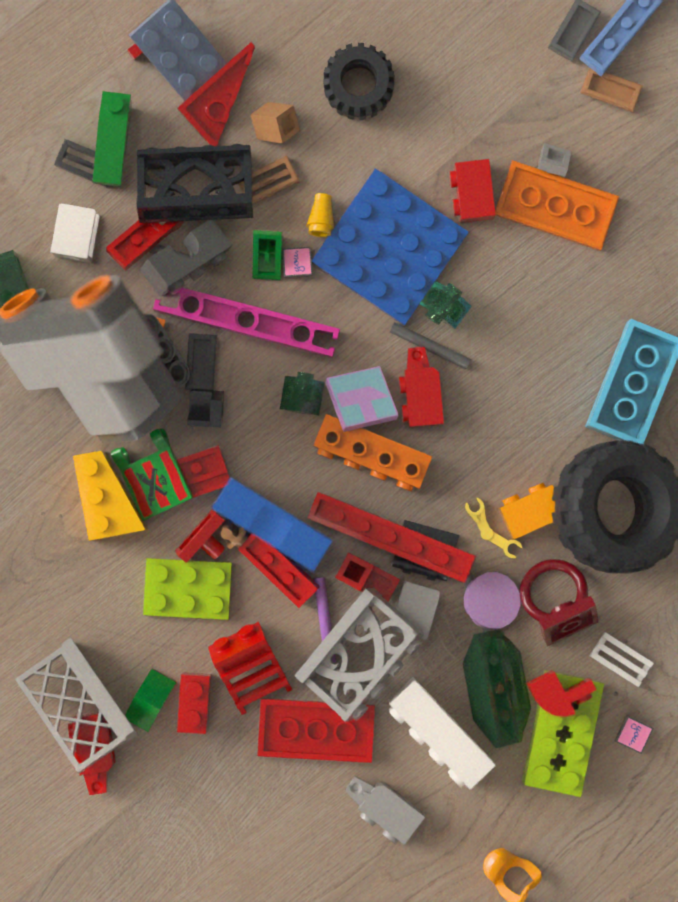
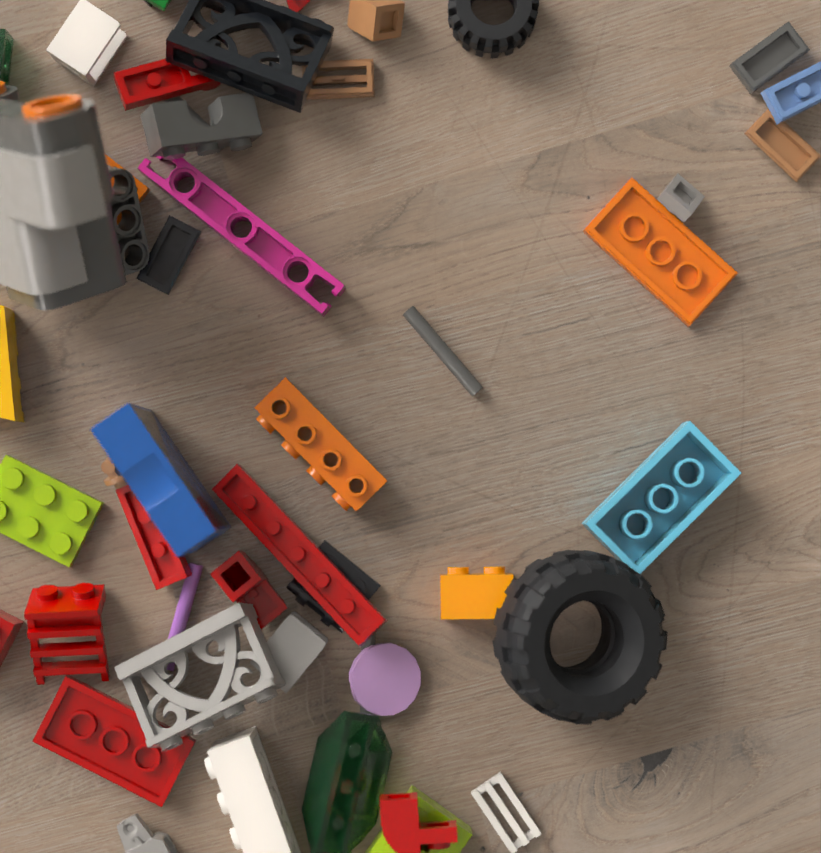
camera: 20 degrees right, 0 degrees up
flag [111,428,194,521] -> none
red tile [175,509,225,563] -> none
red plate [177,445,230,497] -> none
black panel [187,389,224,428] -> none
green slope [252,230,283,280] -> none
clear green brick [280,372,325,416] -> none
bright pink tile [282,247,313,278] -> none
yellow cone [306,193,334,237] -> none
blue plate [312,168,469,326] -> none
tile [325,366,398,432] -> none
red hinge [399,347,444,428] -> none
clear green brick [419,281,472,329] -> none
red brick [449,159,496,223] -> none
light yellow piece [465,498,522,558] -> none
dark red tile [520,559,599,647] -> none

